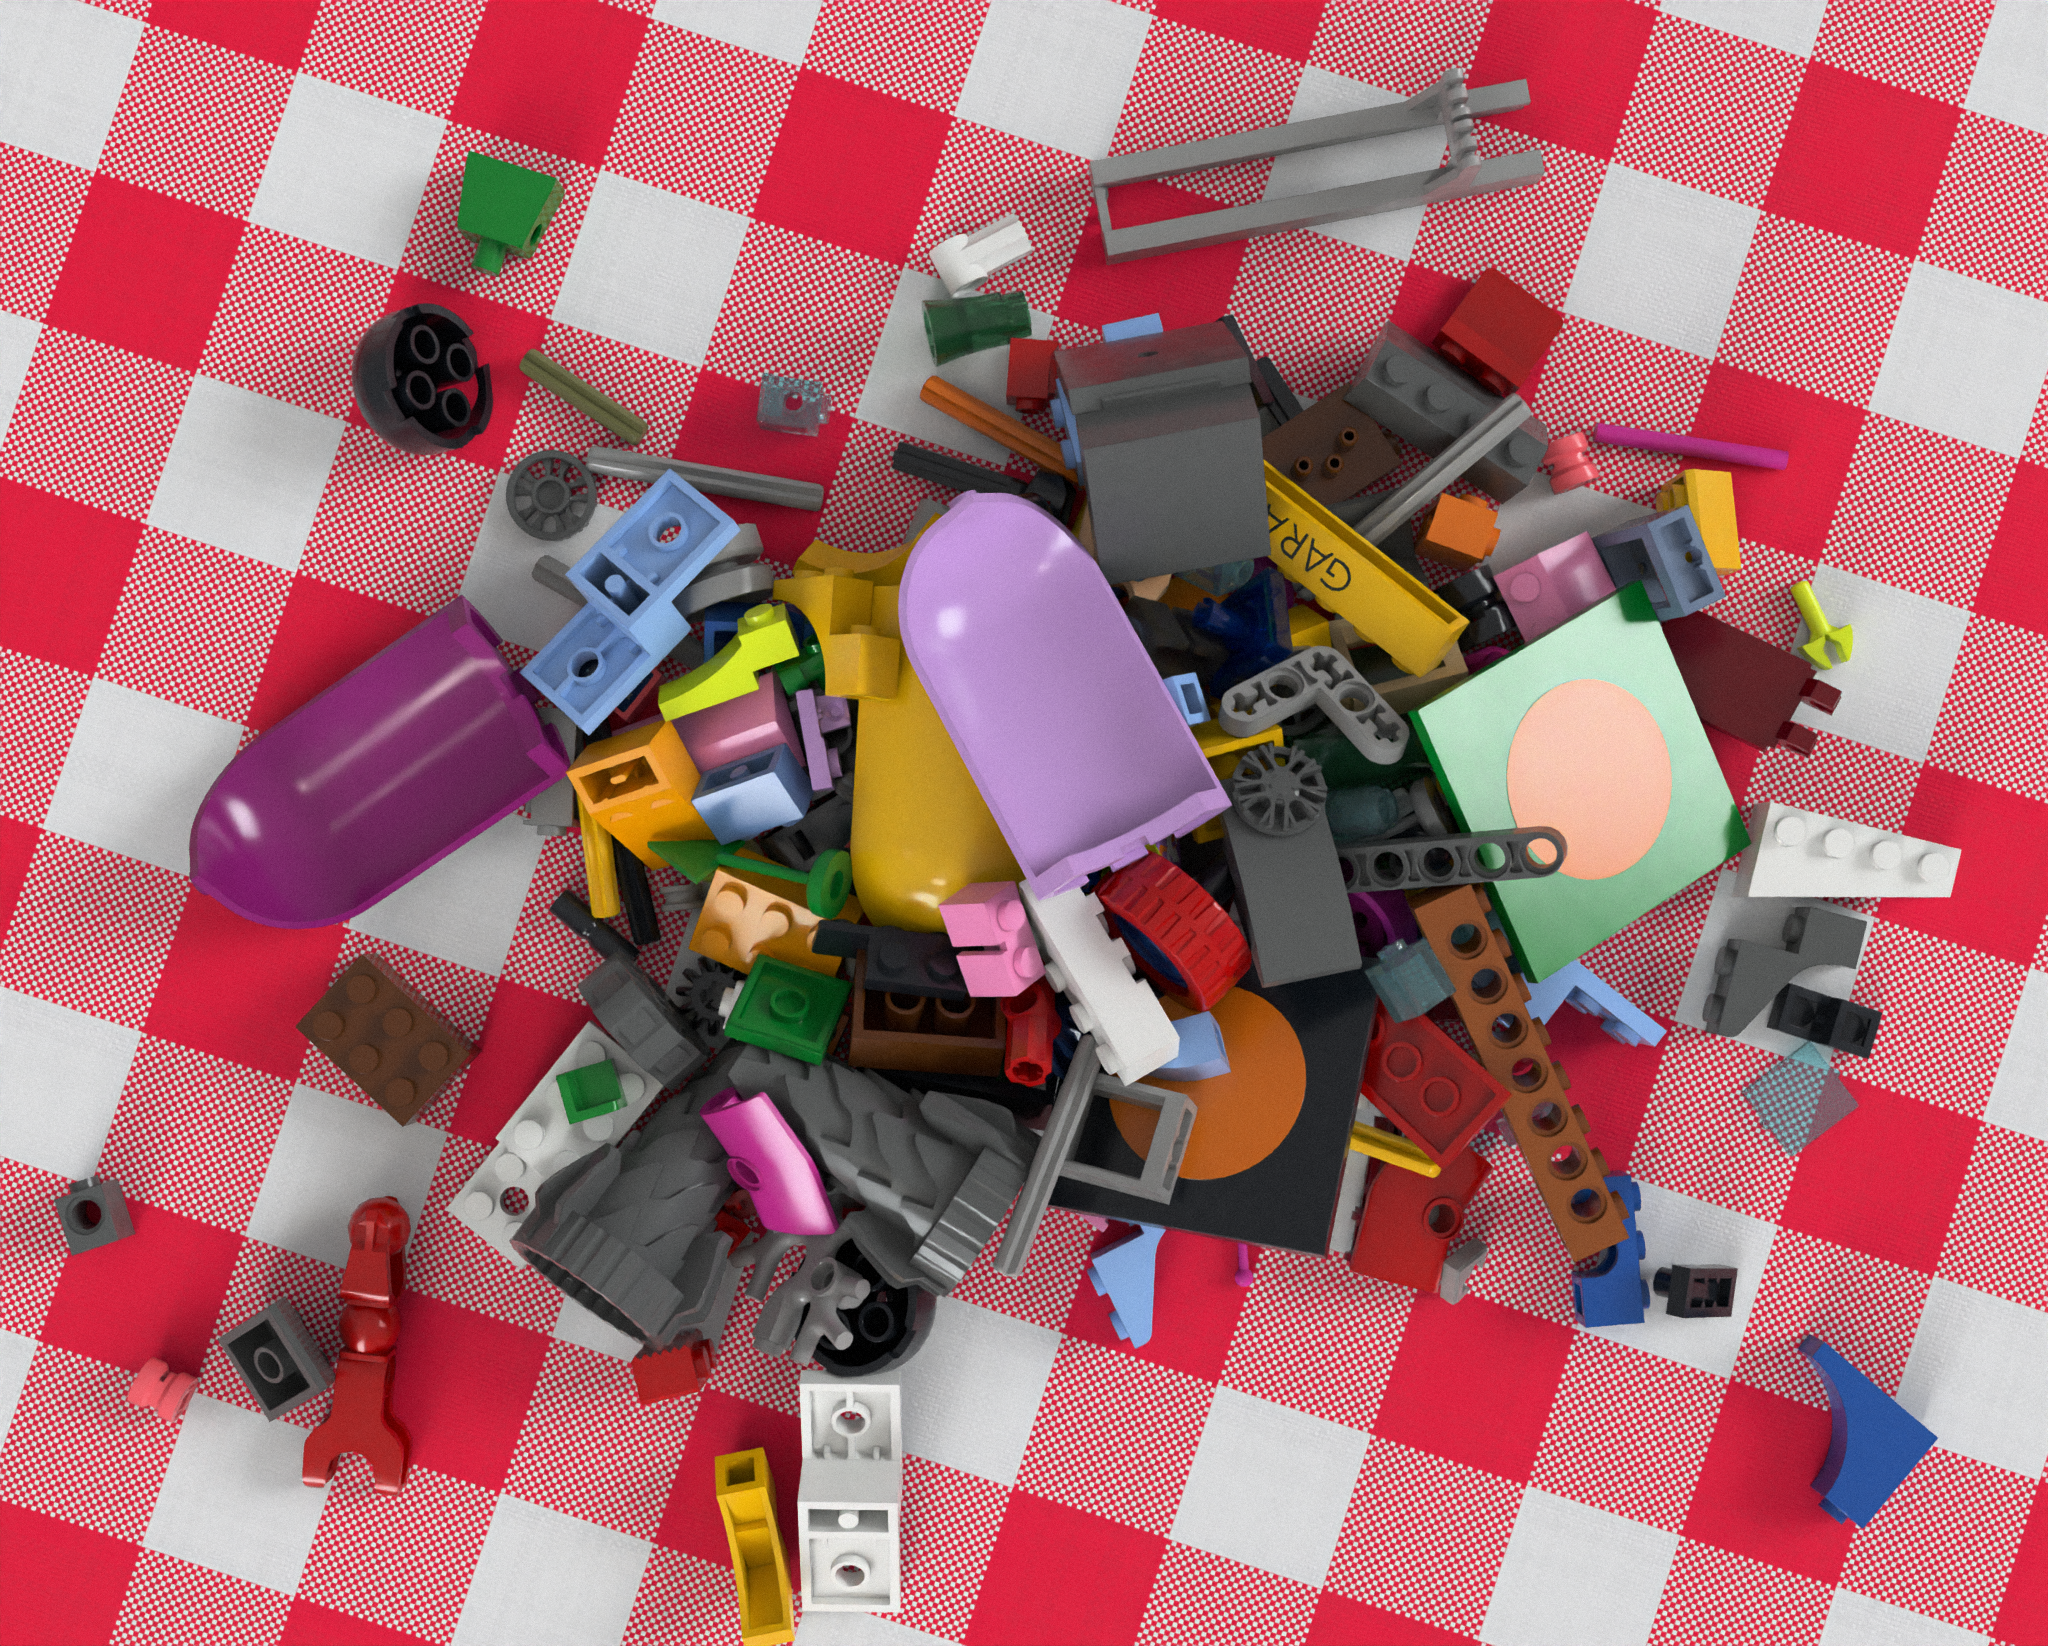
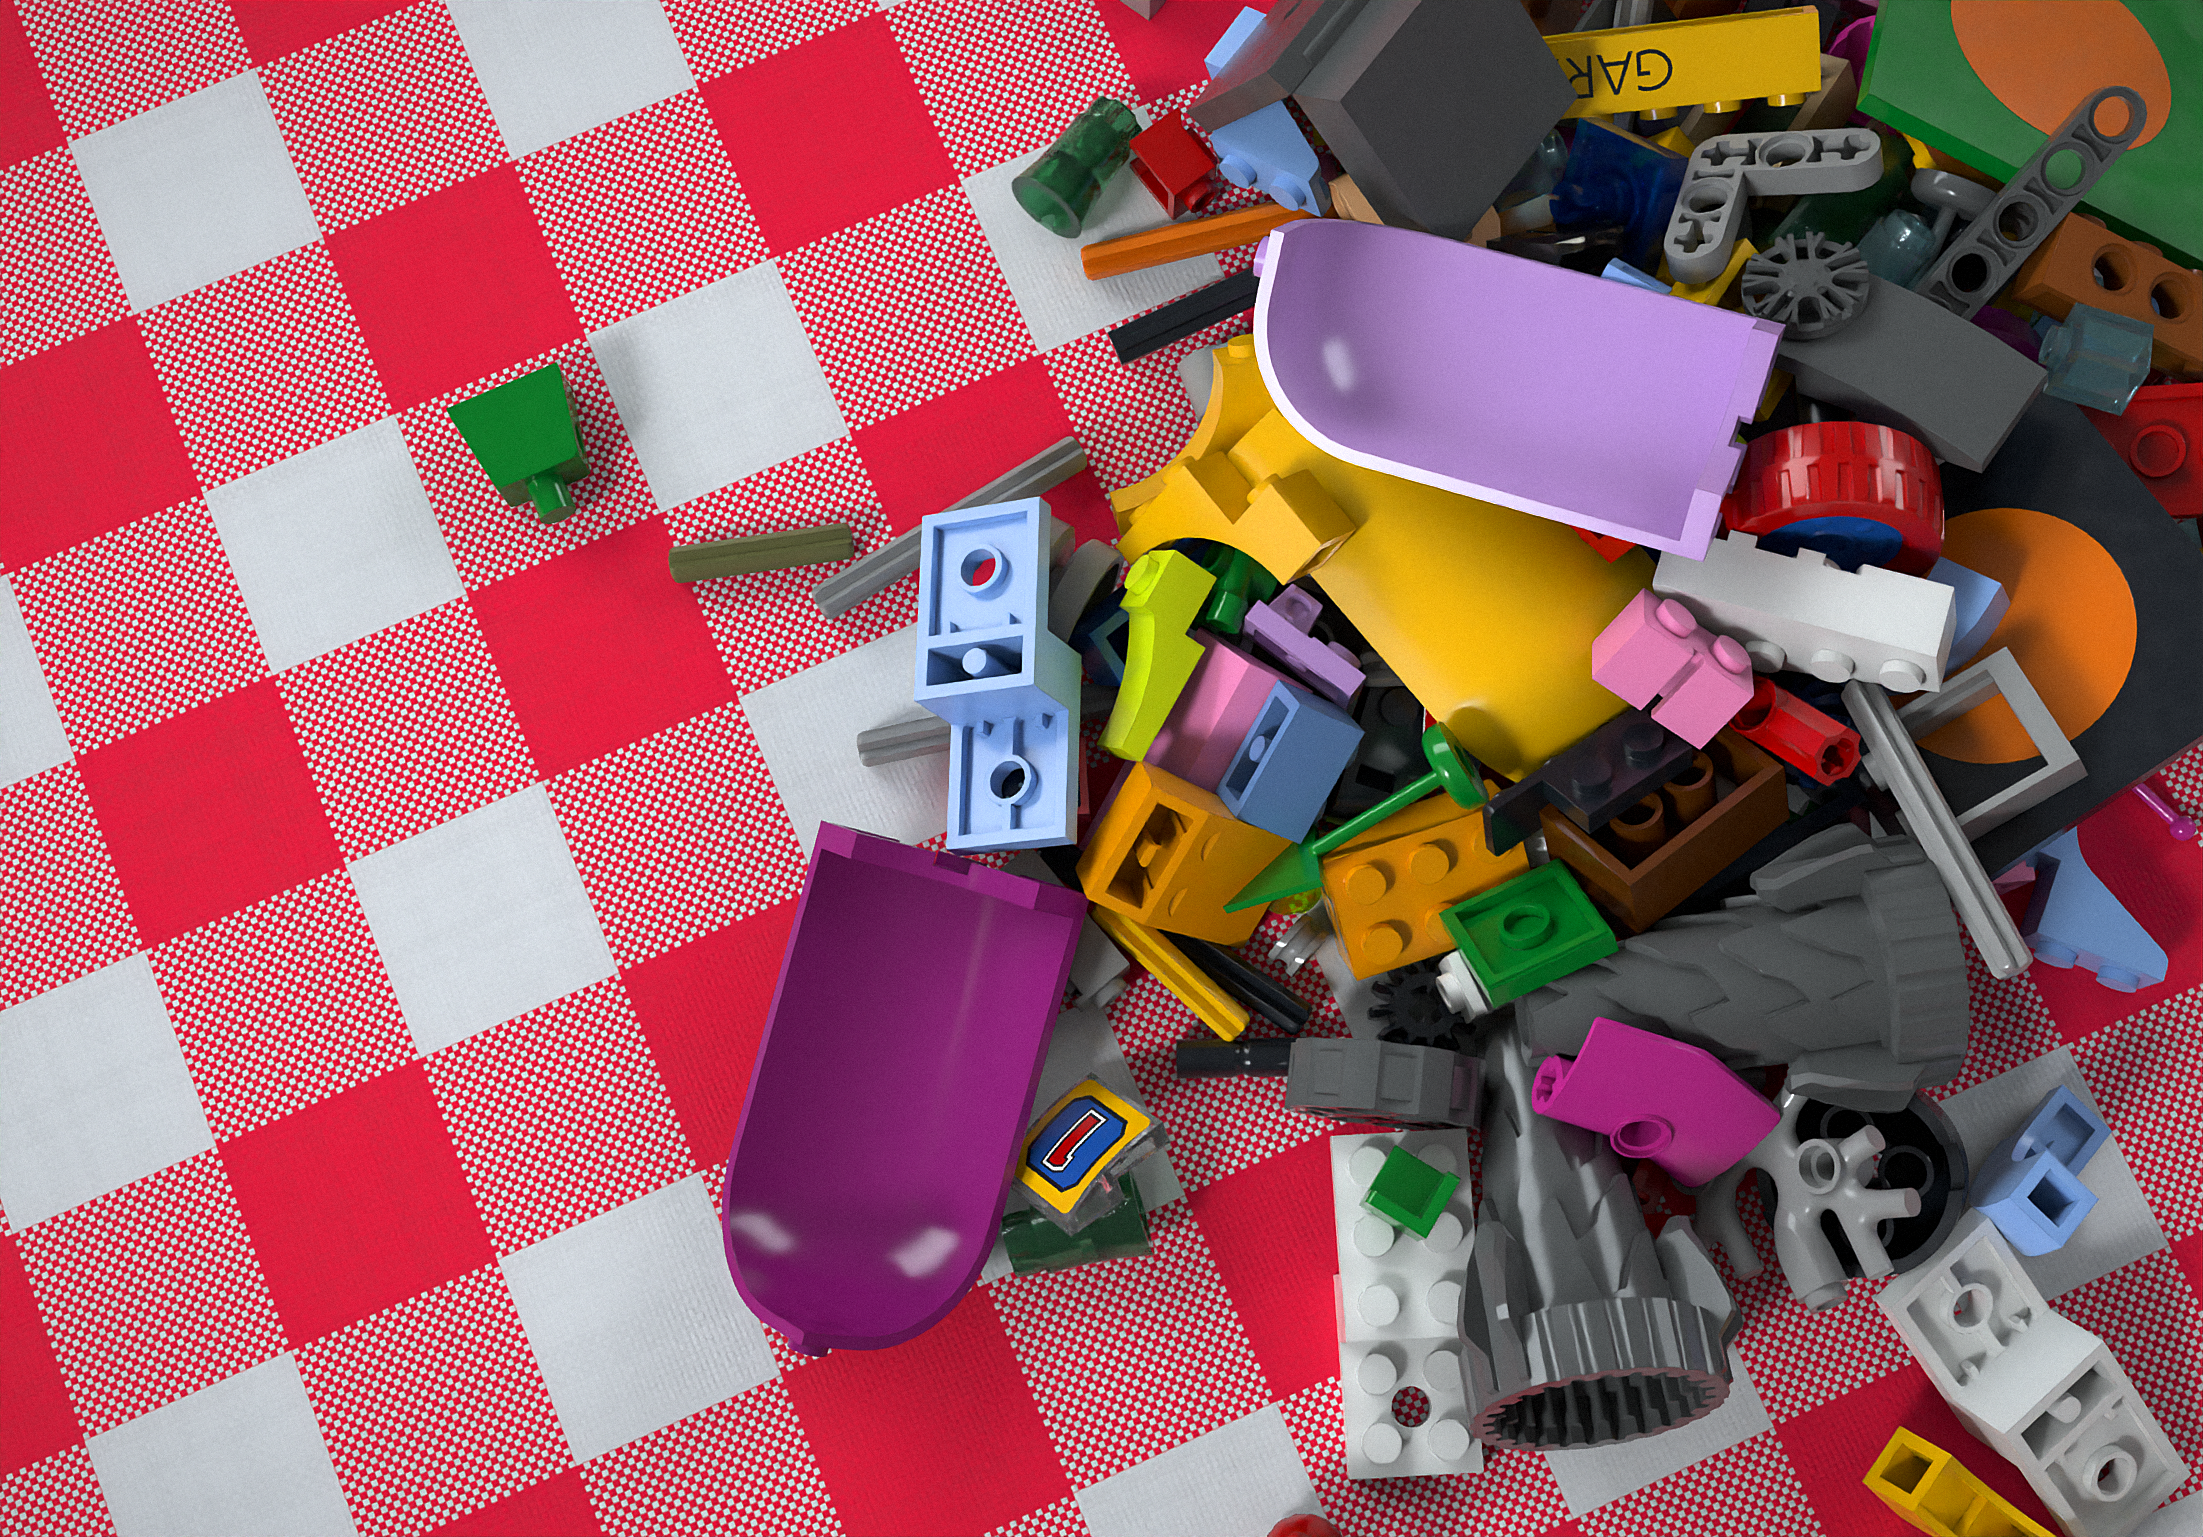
camera: 40 degrees left, 10 degrees down
reddish brown brick [295,953,482,1127] -> none
black cylinder [352,303,493,455] -> none
dark grey wheel [506,450,598,541] -> none
red brick [631,1328,717,1405] -> none
clear light blue brick [756,373,831,437] -> none
white piece [929,213,1032,298] -> none
none -> clear green plant [1001,1165,1155,1278]
none -> slope [1011,1072,1170,1236]
none -> light blue arch [1969,1084,2112,1257]

